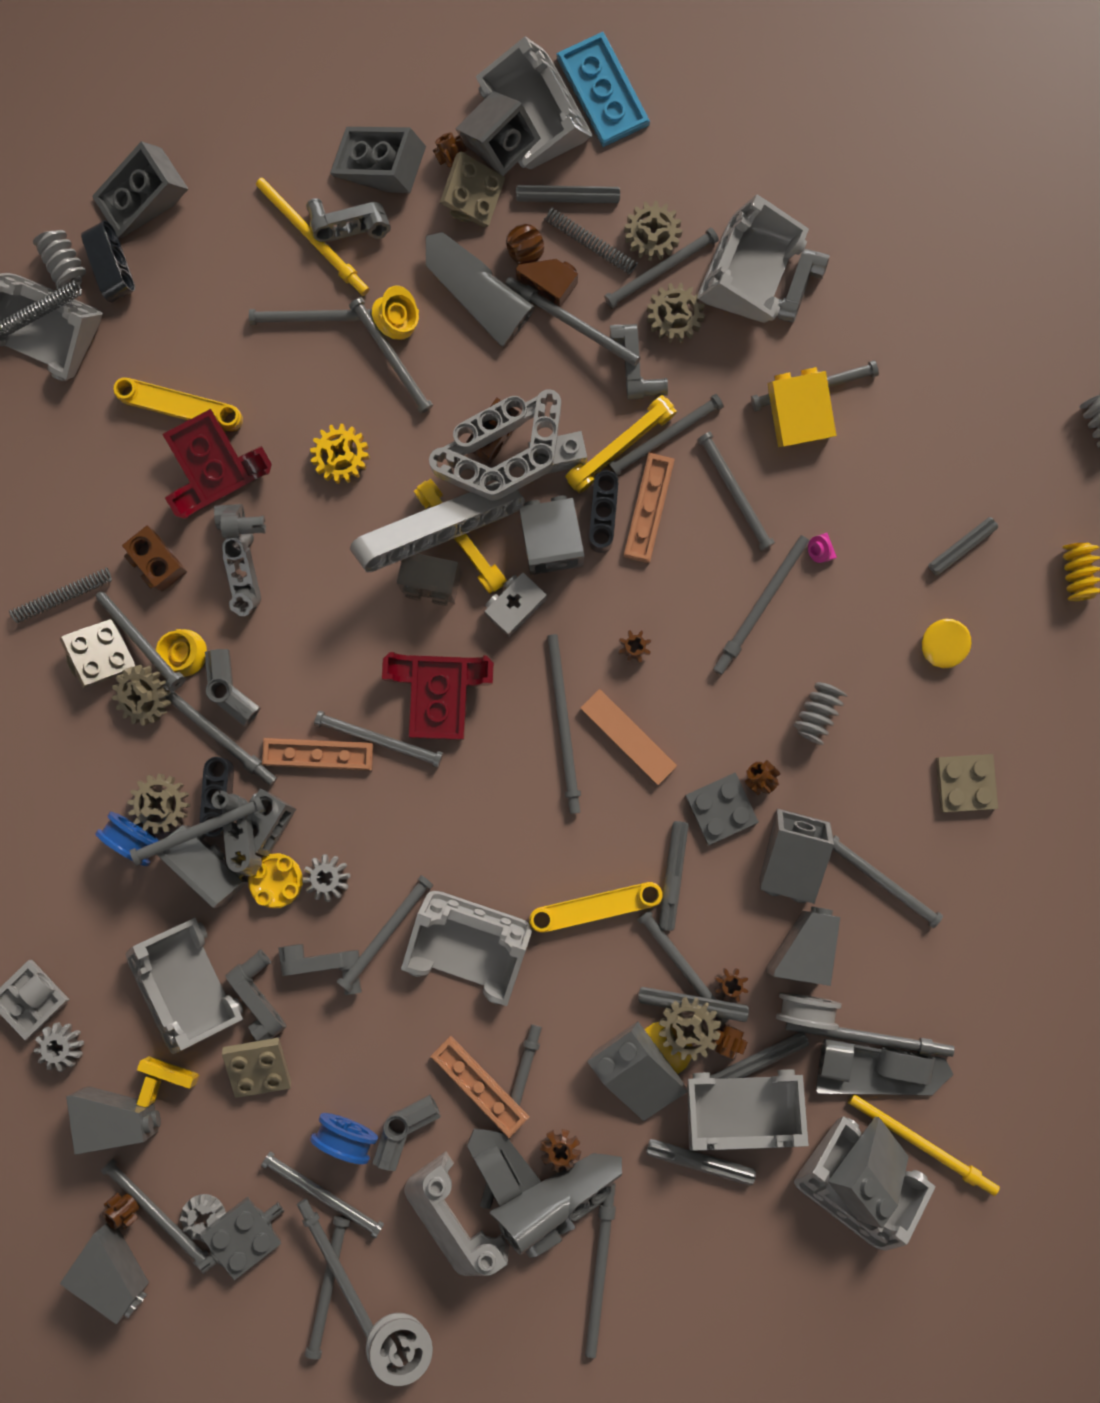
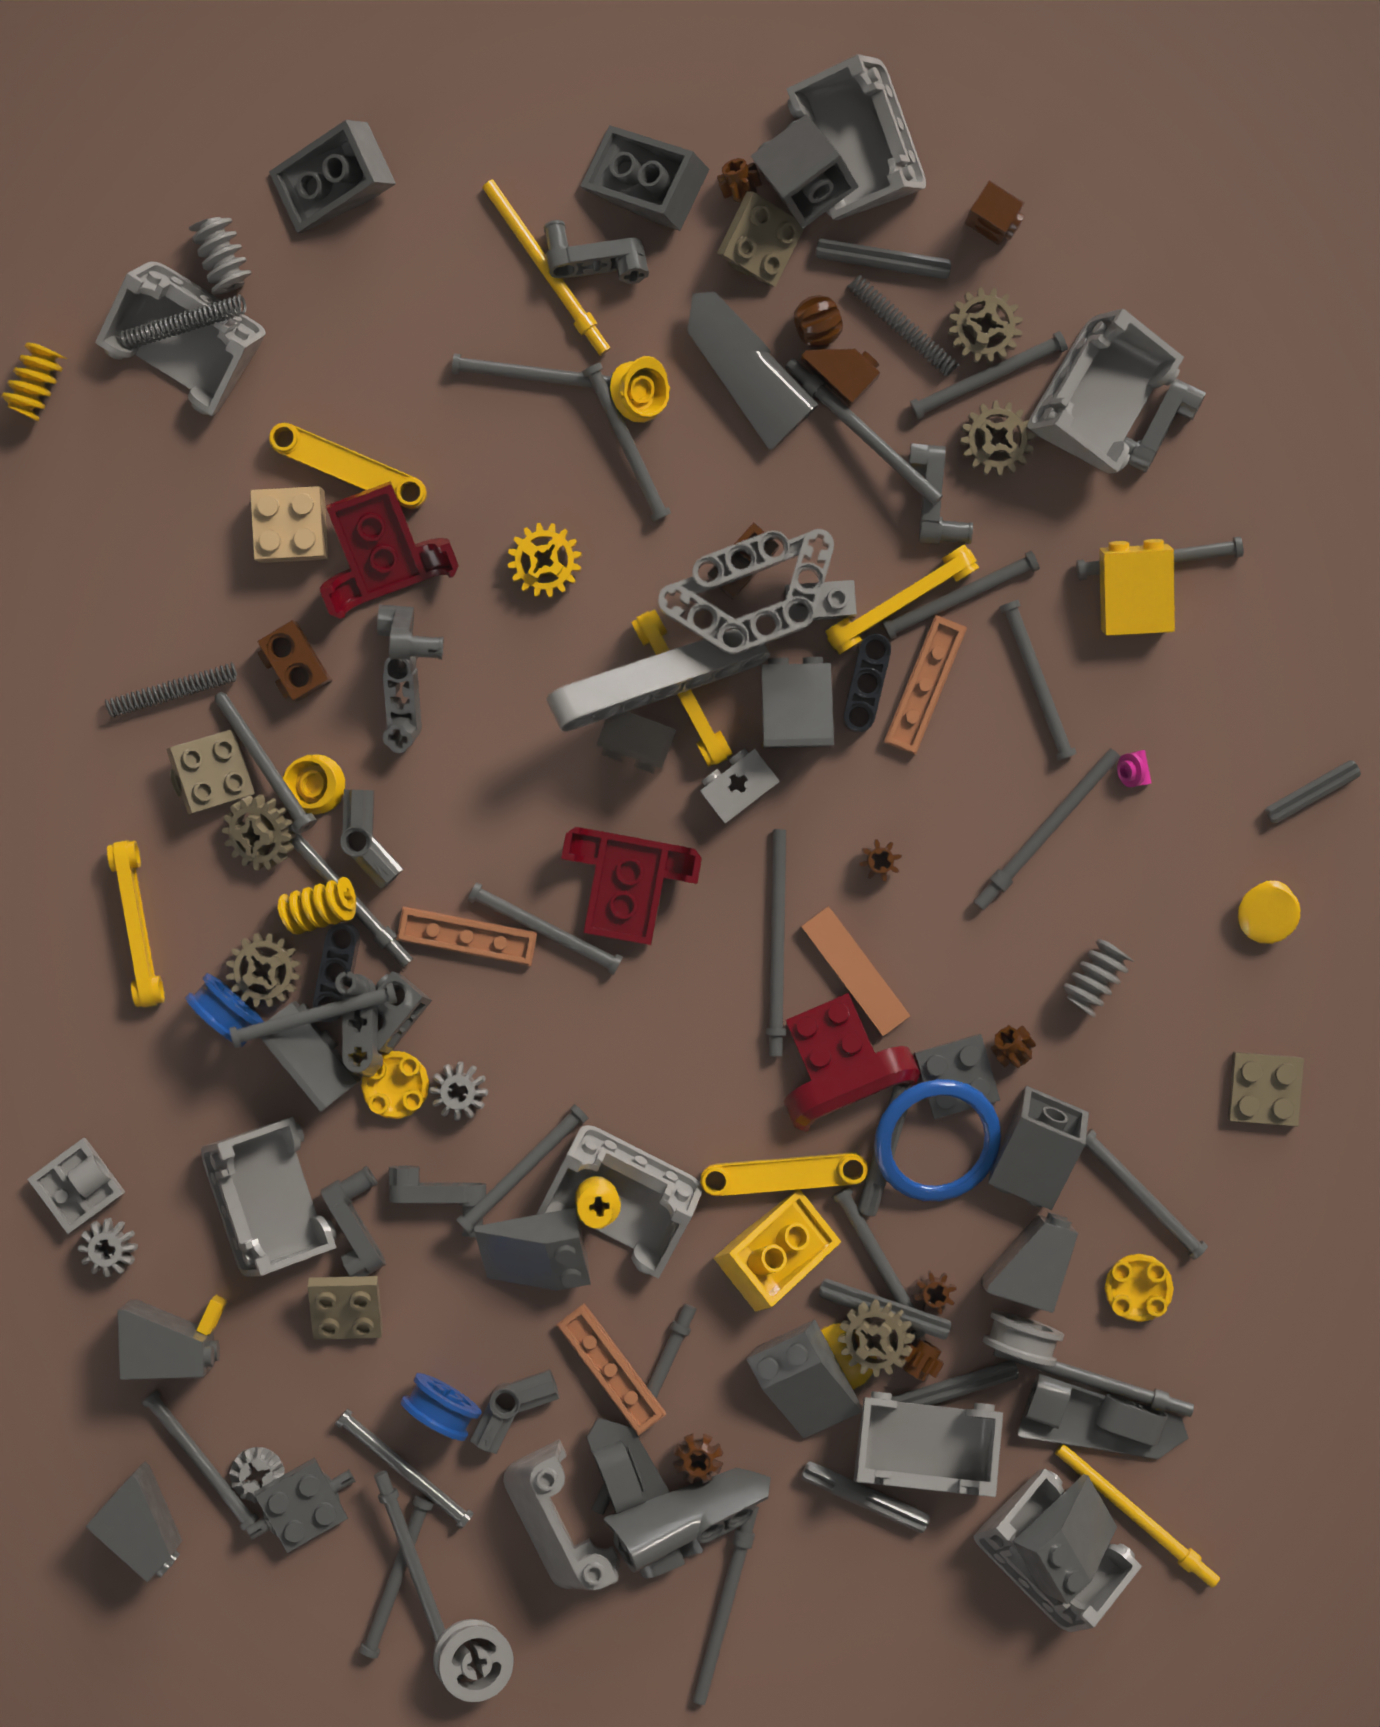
camera: 10 degrees right, 5 degrees up
black beam [81,220,135,303] -> none
reddish brown gear [102,1193,139,1230] -> none
yellow tile [137,1056,200,1089] -> none
dark azure tile [556,32,650,147] -> none
none -> yellow piece [107,840,165,1008]
none -> tan brick [250,486,328,563]
none -> yellow piece [278,877,357,935]
none -> dark grey slope [474,1208,591,1291]
none -> yellow piece [574,1176,621,1229]
none -> yellow slope [713,1189,841,1312]
none -> dark red piece [784,993,920,1132]
none -> blue wedge [874,1079,1001,1201]
none -> reddish brown brick [964,180,1025,245]
none -> yellow dish [1105,1254,1174,1322]

